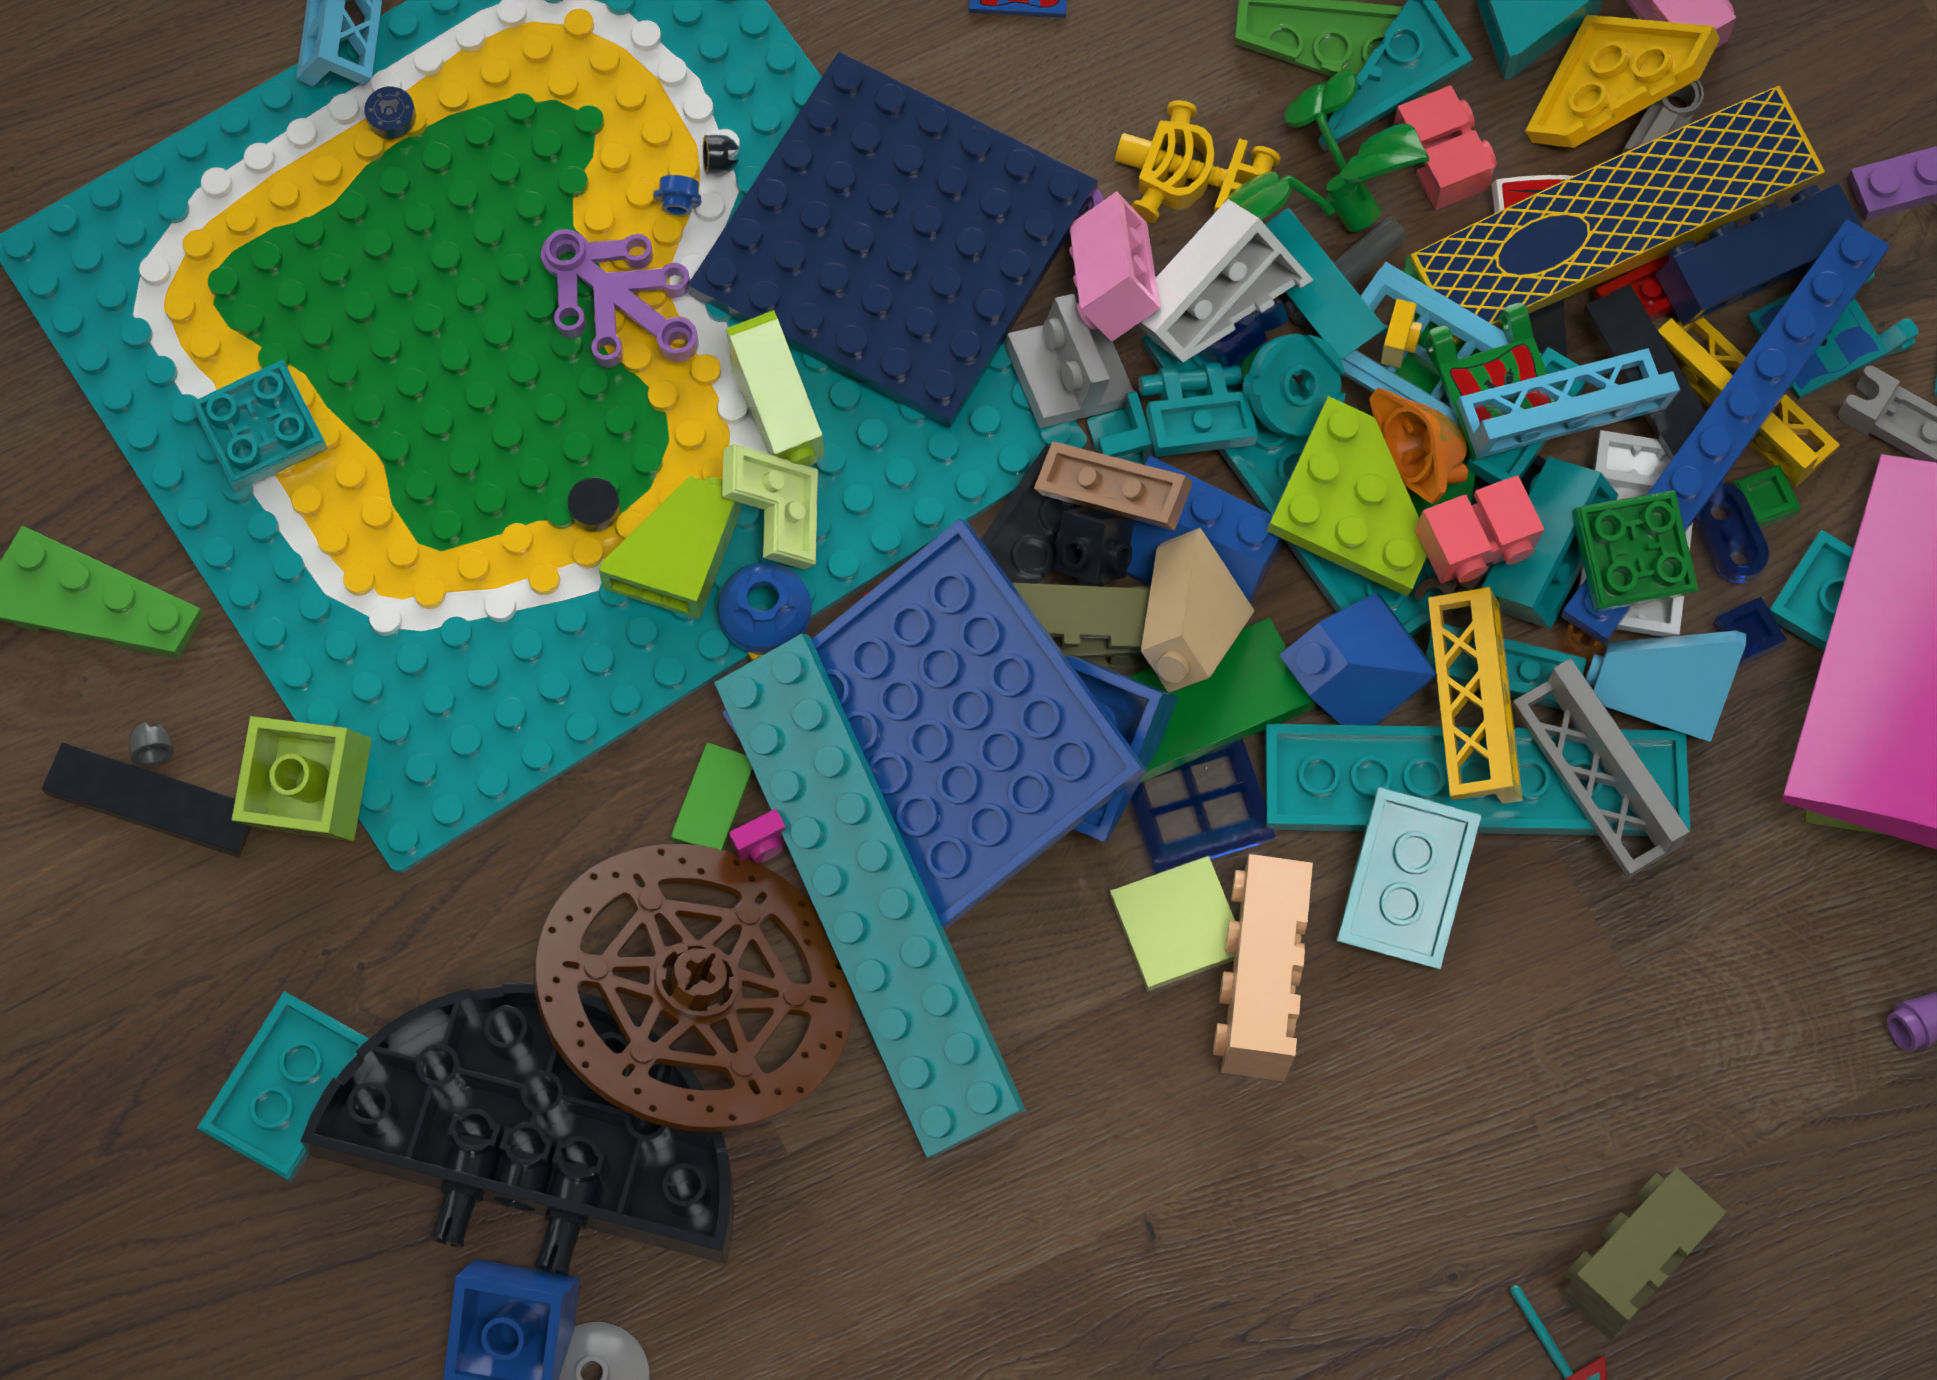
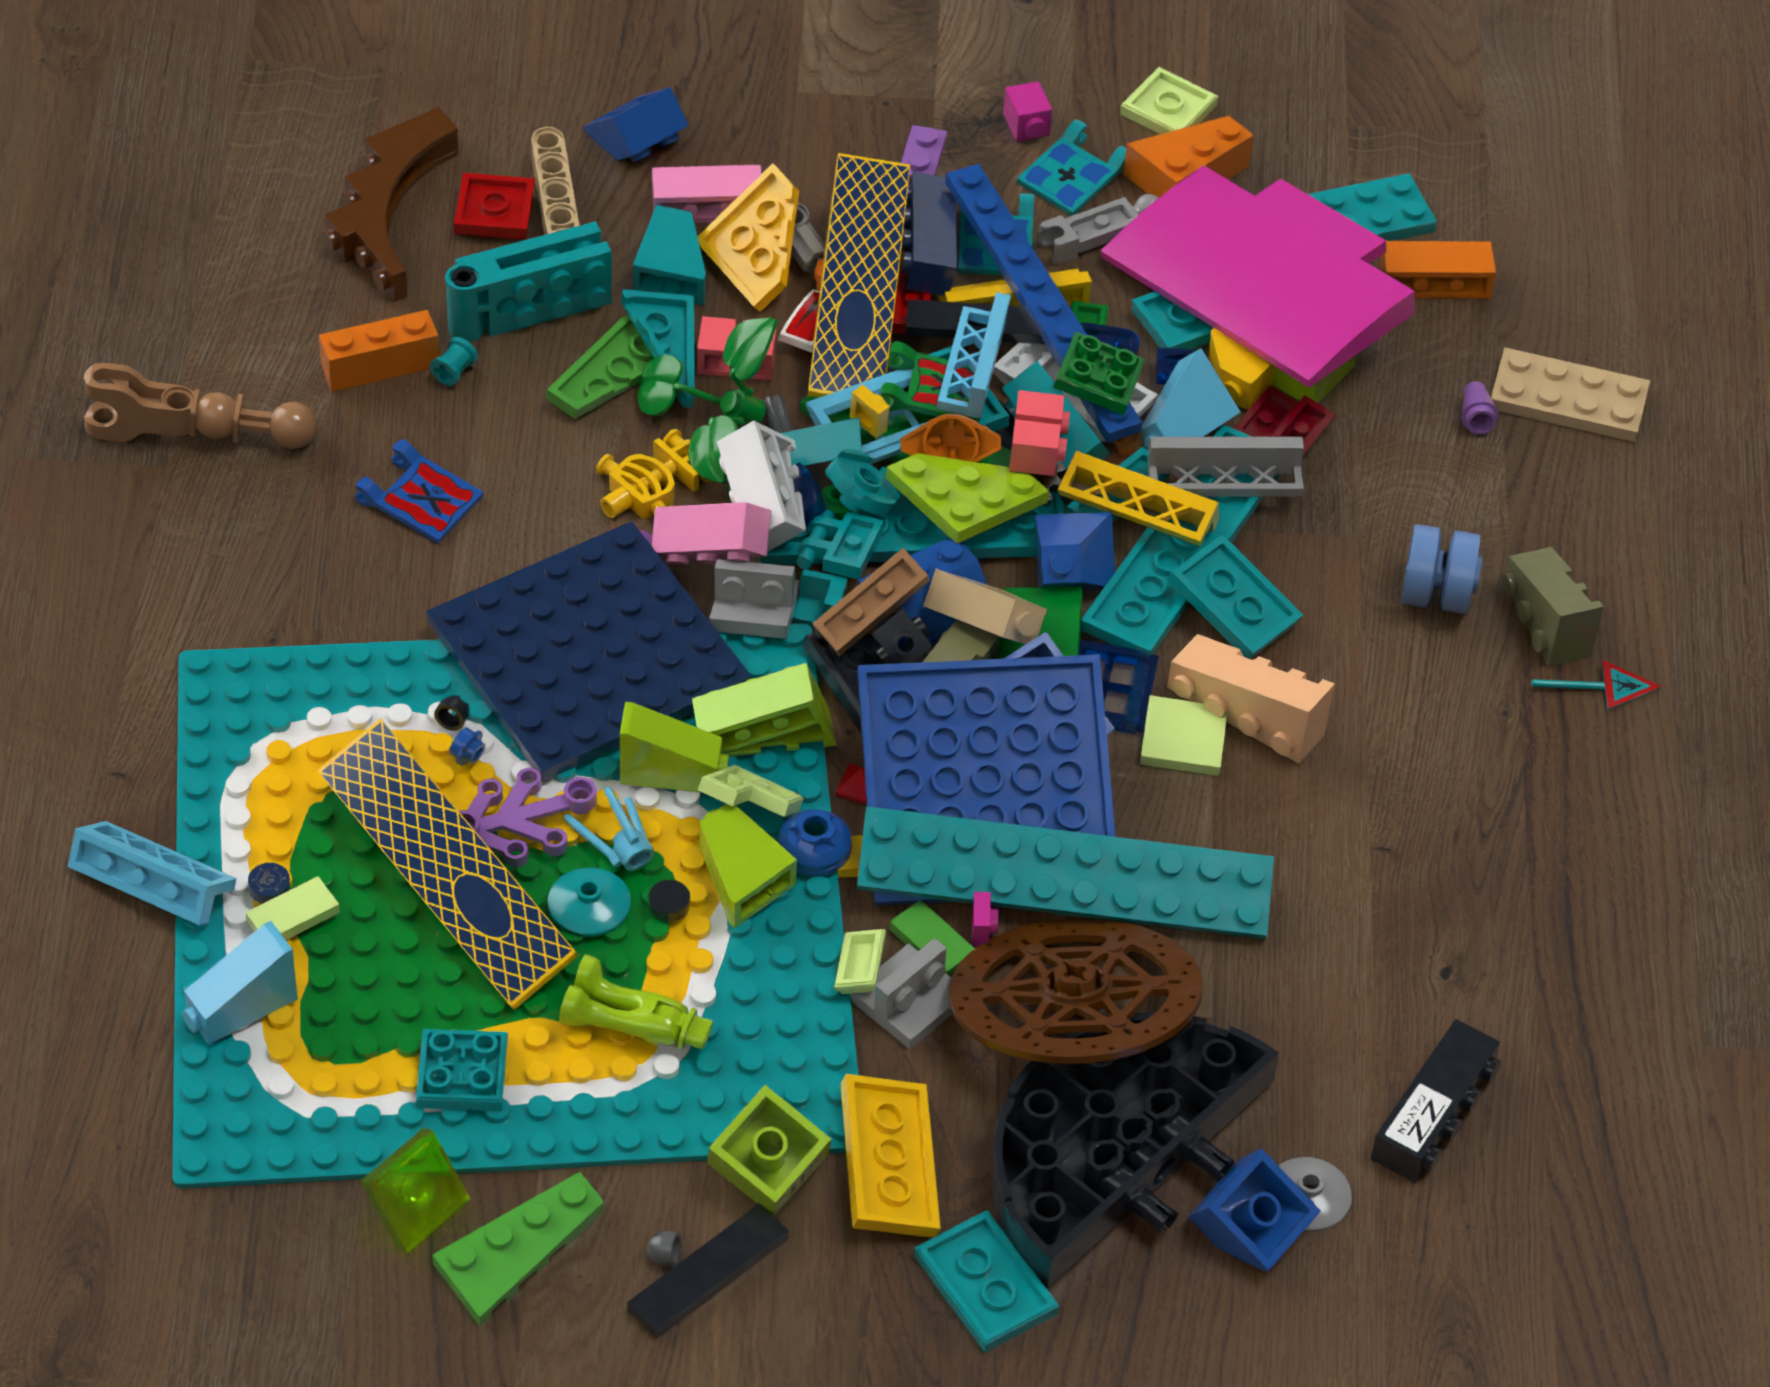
camera: 65 degrees left, 20 degrees down
none -> medium azure slope [183,921,298,1045]
none -> yellowish green tile [245,876,340,940]
none -> dark blue slope [317,718,579,1010]
none -> clear neon green tile [360,1128,471,1253]
none -> teal dish [548,868,631,937]
none -> lime piece [559,954,714,1049]
none -> medium azure plant [564,786,654,871]
none -> lime wedge [692,663,837,757]
none -> yellowish green tile [834,929,886,994]
none -> yellow plate [840,1074,941,1238]
none -> light grey bracket [850,938,953,1049]
none -> yellow slope [1209,328,1276,410]
none -> dark red slope [1234,385,1336,458]
none -> medium blue wheel [1401,524,1483,615]

